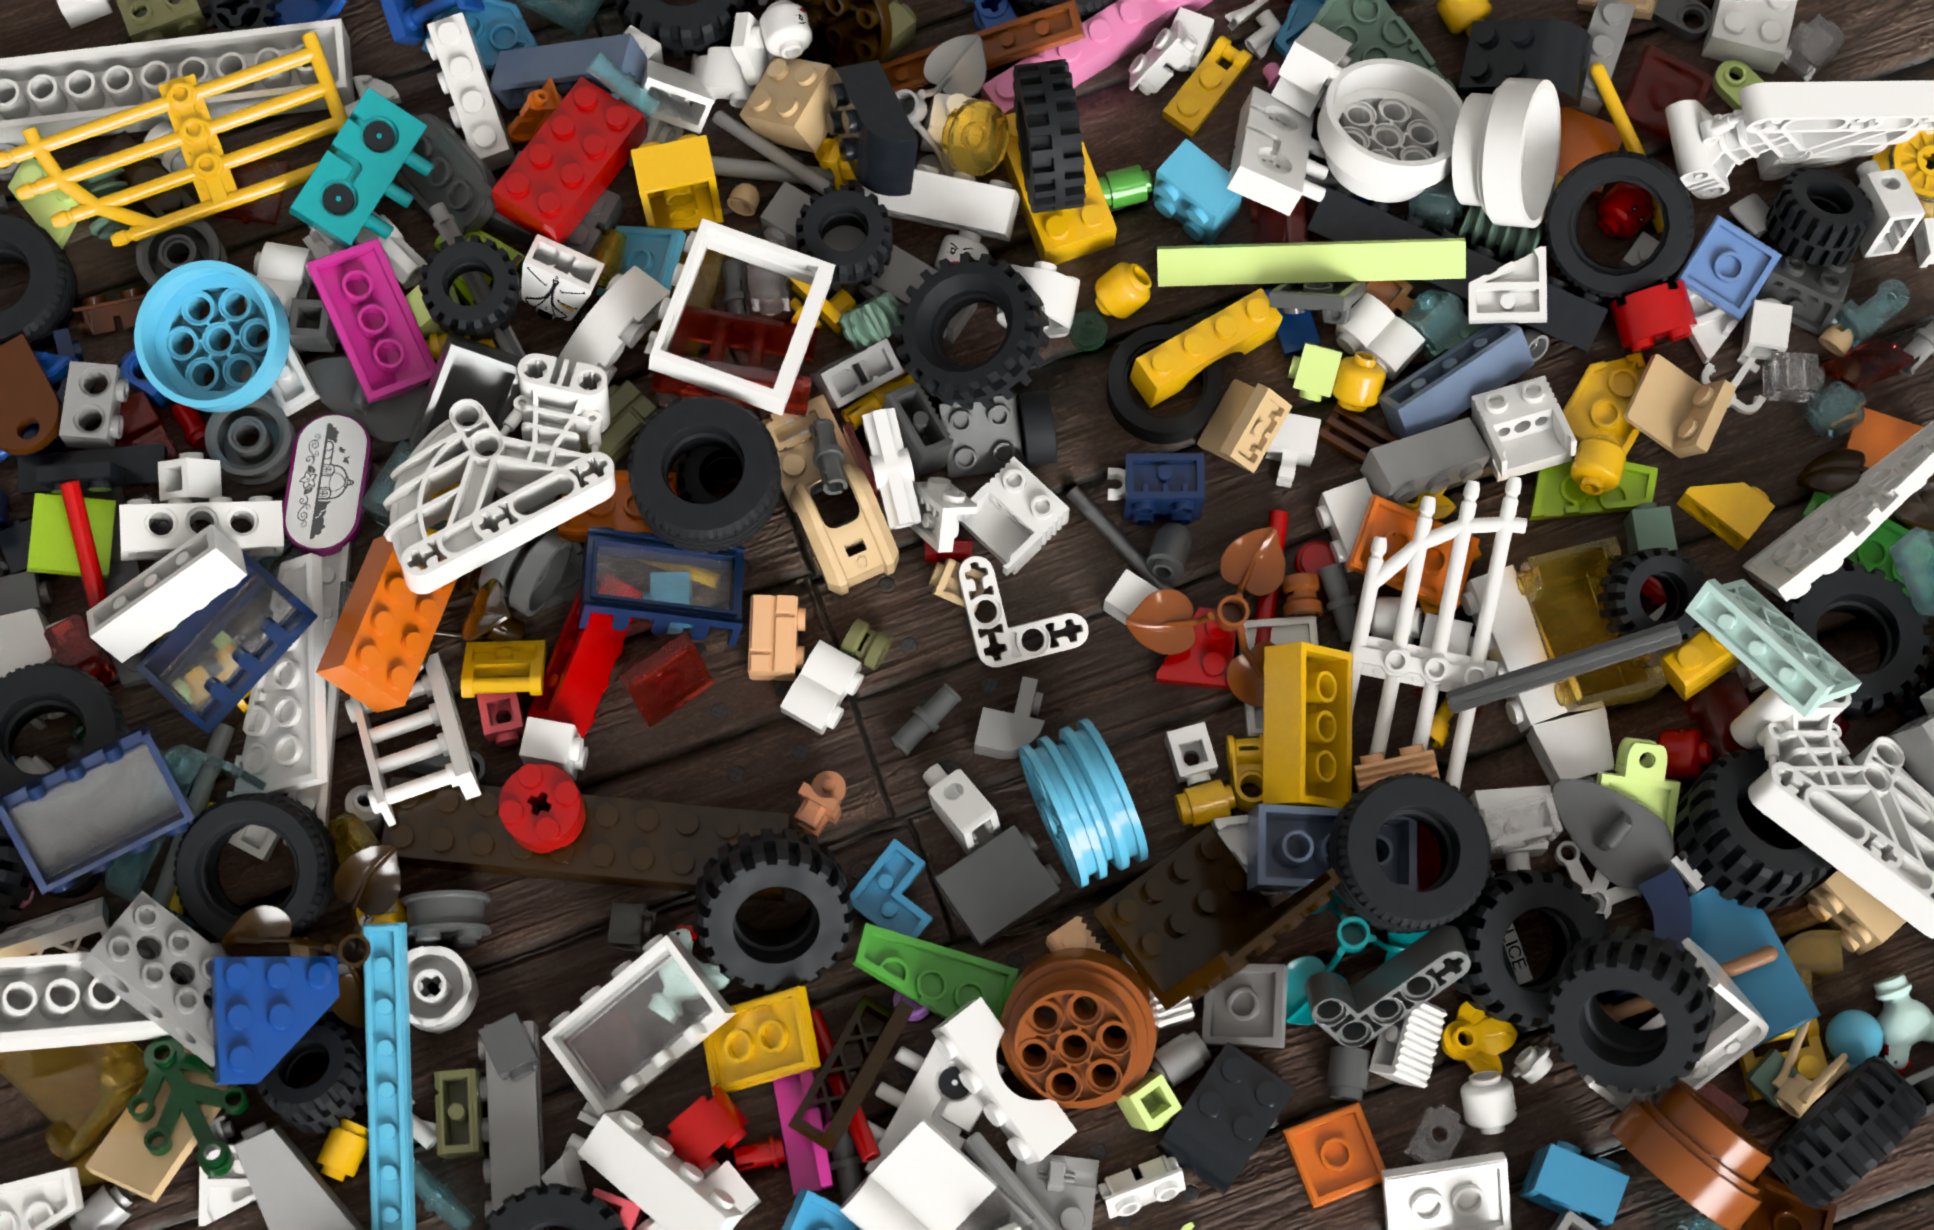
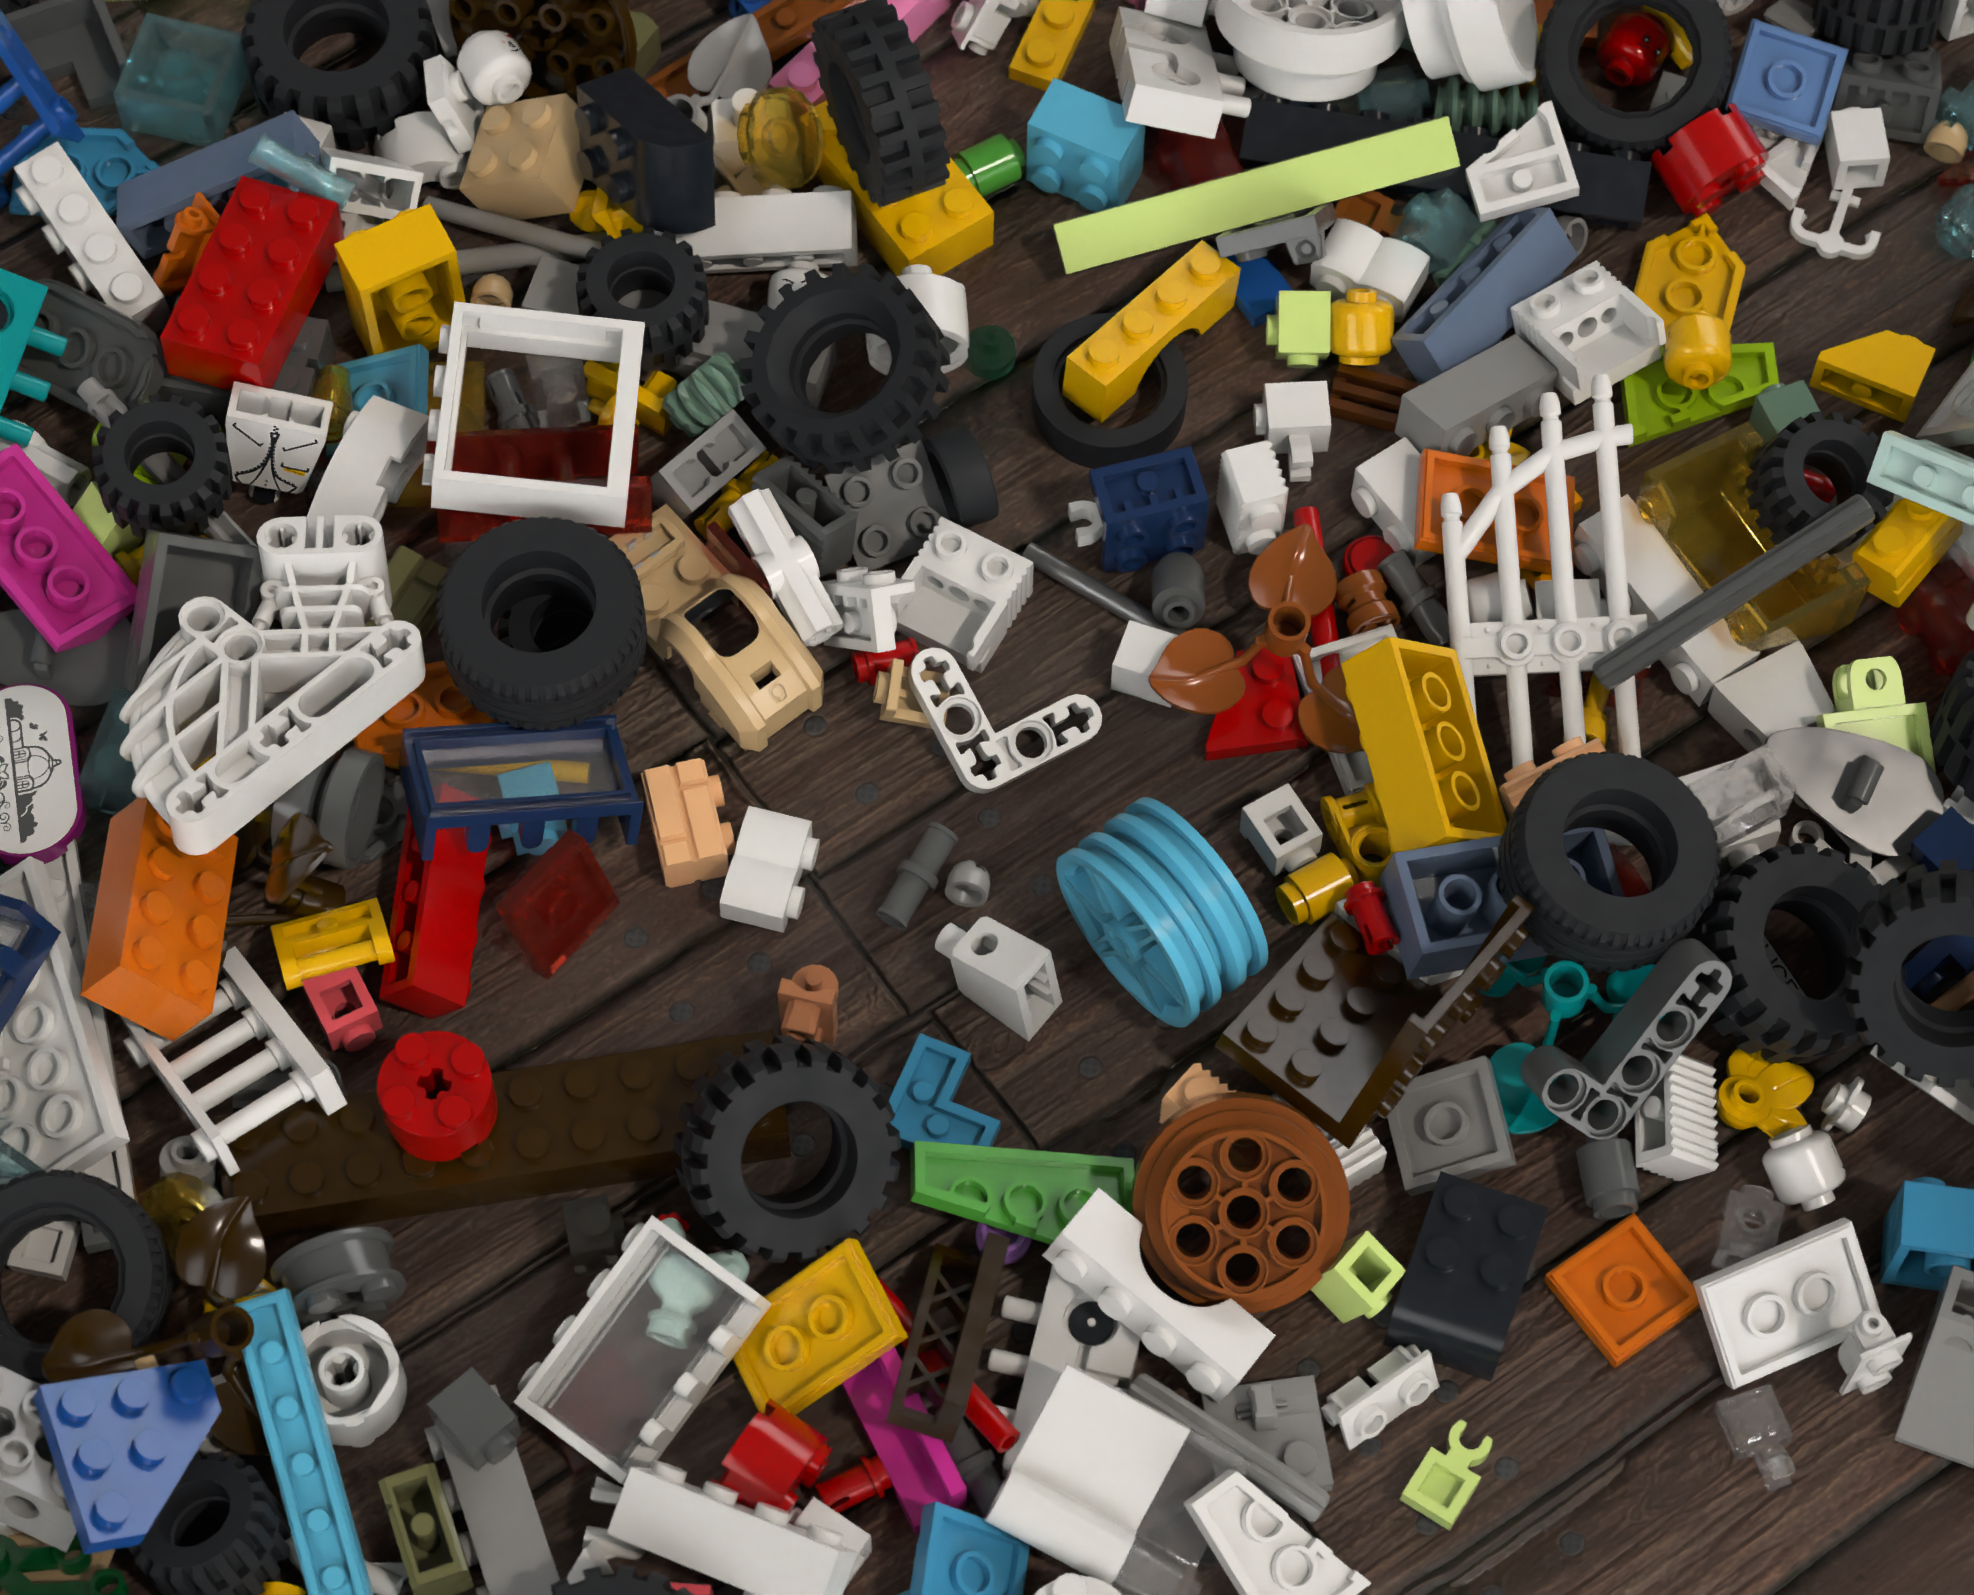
camera: 15 degrees left, 10 degrees down
white brick [519,716,588,781] -> none
dark grey pin [809,419,848,495] -> none
olive wheel [840,618,893,671] -> none
dark grey brick [935,824,1062,950] -> none
light grey brick [974,676,1045,759] -> none
yellow head [1095,262,1152,319] -> none
light grey brick [1149,1031,1211,1088] -> none
tan bracket [1197,379,1293,473] -> none
tan bracket [1623,354,1737,458] -> none
red head [1653,728,1712,780] -> none
clear brick [1762,351,1824,403] -> none
none -> light grey hinge [945,860,990,907]
none -> white brick [1216,440,1289,555]
none -> red pin [1343,881,1401,955]

